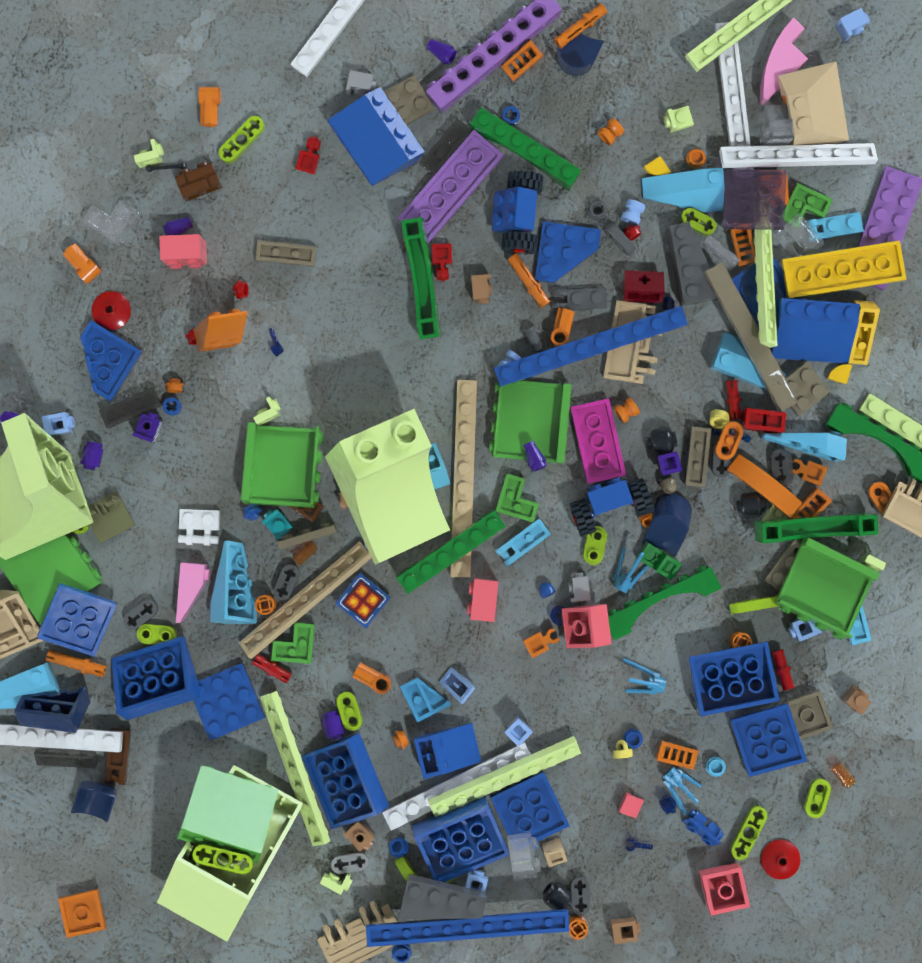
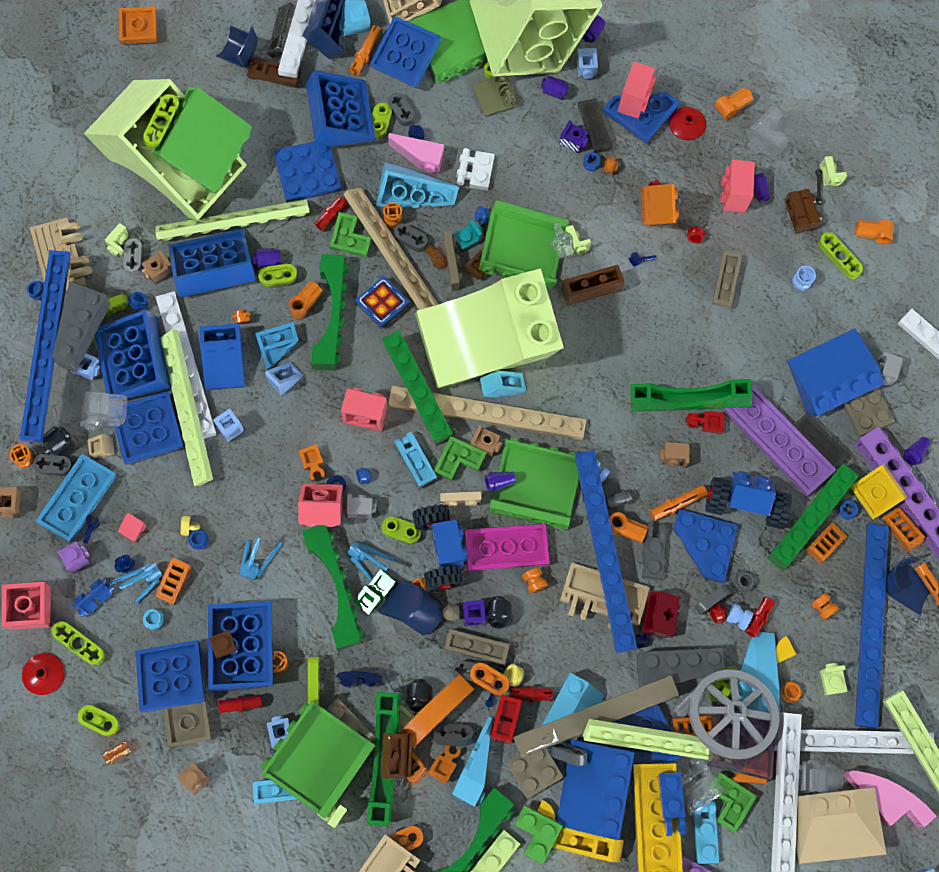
camera: 90 degrees right, 15 degrees down
red plate [295,136,321,175] -> none
none -> dark azure plate [35,454,117,543]
none -> medium lavender brick [58,541,91,574]
none -> reddish brown plate [209,630,237,659]
none -> green arch [311,254,349,371]
none -> clear blue slope [336,671,382,688]
none -> reddish brown plate [381,733,413,779]
none -> clear blue plate [408,124,424,140]
none -> tan plate [440,492,481,507]
none -> medium nougat brick [470,425,502,457]
none -> bright green plate [515,804,563,864]
none -> dark grey beam [550,742,588,766]
none -> clear piece [551,222,575,259]
none -> reddish brown brick [561,265,625,306]
none -> coral brick [617,62,656,119]
none -> blue hinge [658,772,686,836]
none -> light grey wheel [689,670,779,759]
none -> red pin [744,597,775,638]
none -> light blue wheel [792,266,816,291]
none -> orange slope [805,522,847,564]
none -> yellow plate [850,464,907,519]
none -> blue plate [855,523,889,729]

